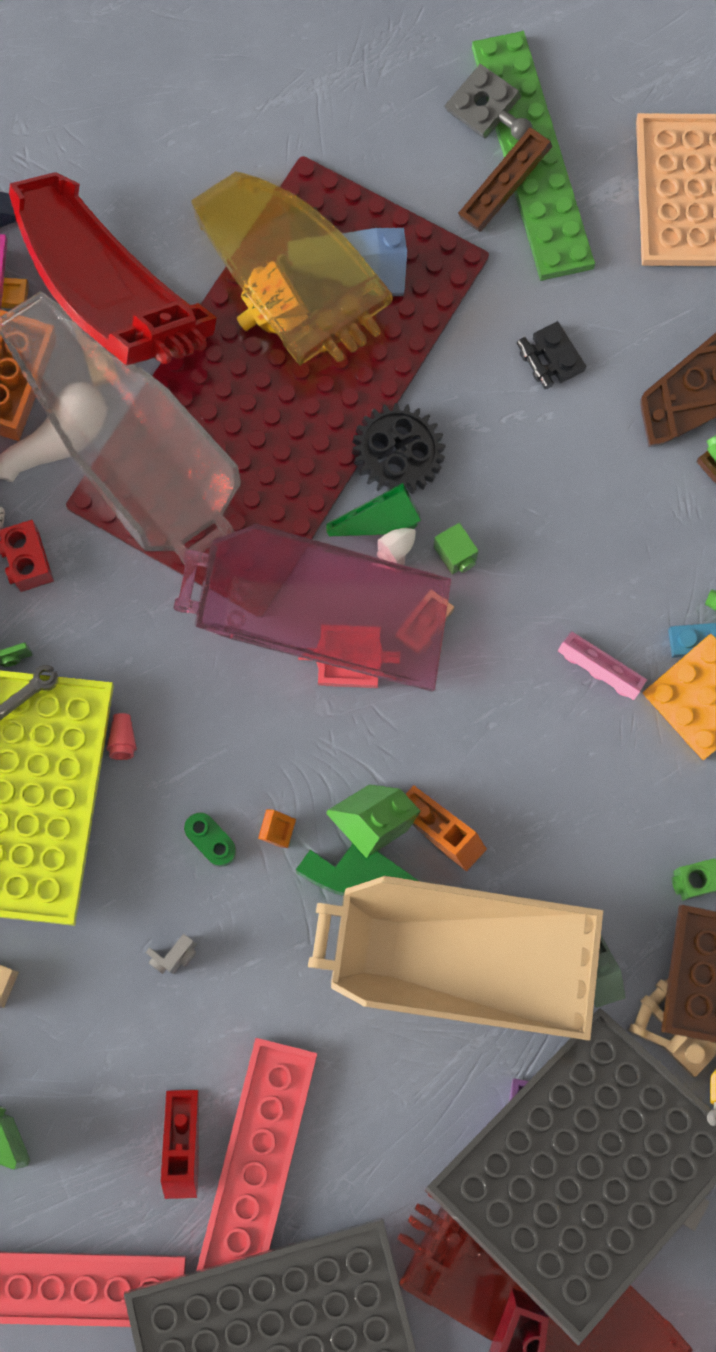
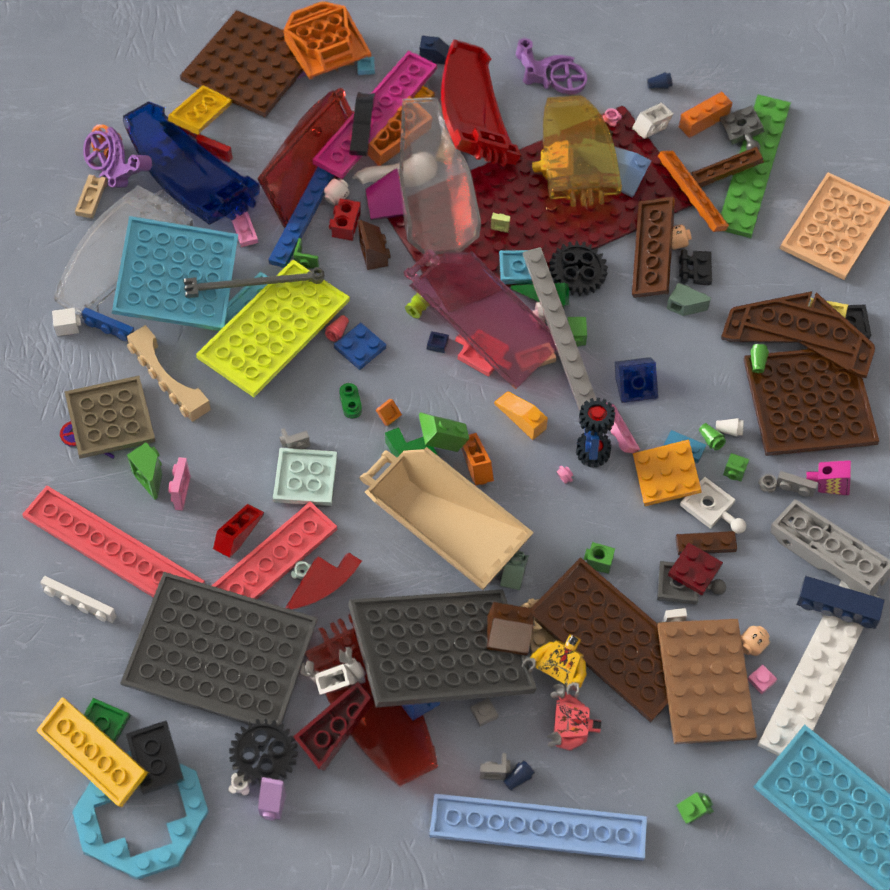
camera: 30 degrees right, 15 degrees down
none -> bright pink plate [168,457,191,511]
none -> light aqua plate [273,448,337,506]
none -> red slope [285,553,362,611]
none -> light aqua plate [291,560,311,580]
none -> white torso [301,647,365,695]
none -> blue plate [334,322,386,370]
none -> reddish brown slope [358,220,391,270]
none -> magenta slope [365,168,406,220]
none -> lime wheel [405,295,428,319]
none -> dark blue tile [427,331,449,353]
none -> reddish brown slope [487,602,533,656]
none -> yellowish green plate [491,213,510,232]
none -> light orange slope [494,391,548,440]
none -> medium azure tile [499,250,533,284]
none -> medium lavender piece [516,38,587,95]
none -> light grey plate [523,247,596,411]
none -> bright pink plate [556,465,574,484]
none -> black plate [576,398,615,467]
none -> bright pink plate [601,108,622,126]
none -> clear blue slope [614,357,658,403]
none -> white brick [632,103,674,139]
none -> reddish brown plate [632,197,675,298]
none -> dark blue cone [647,72,673,89]
none -> orange plate [658,151,729,232]
none -> sand green slope [666,283,711,316]
none -> light nougat head [672,225,692,250]
none -> orange brick [679,91,733,138]

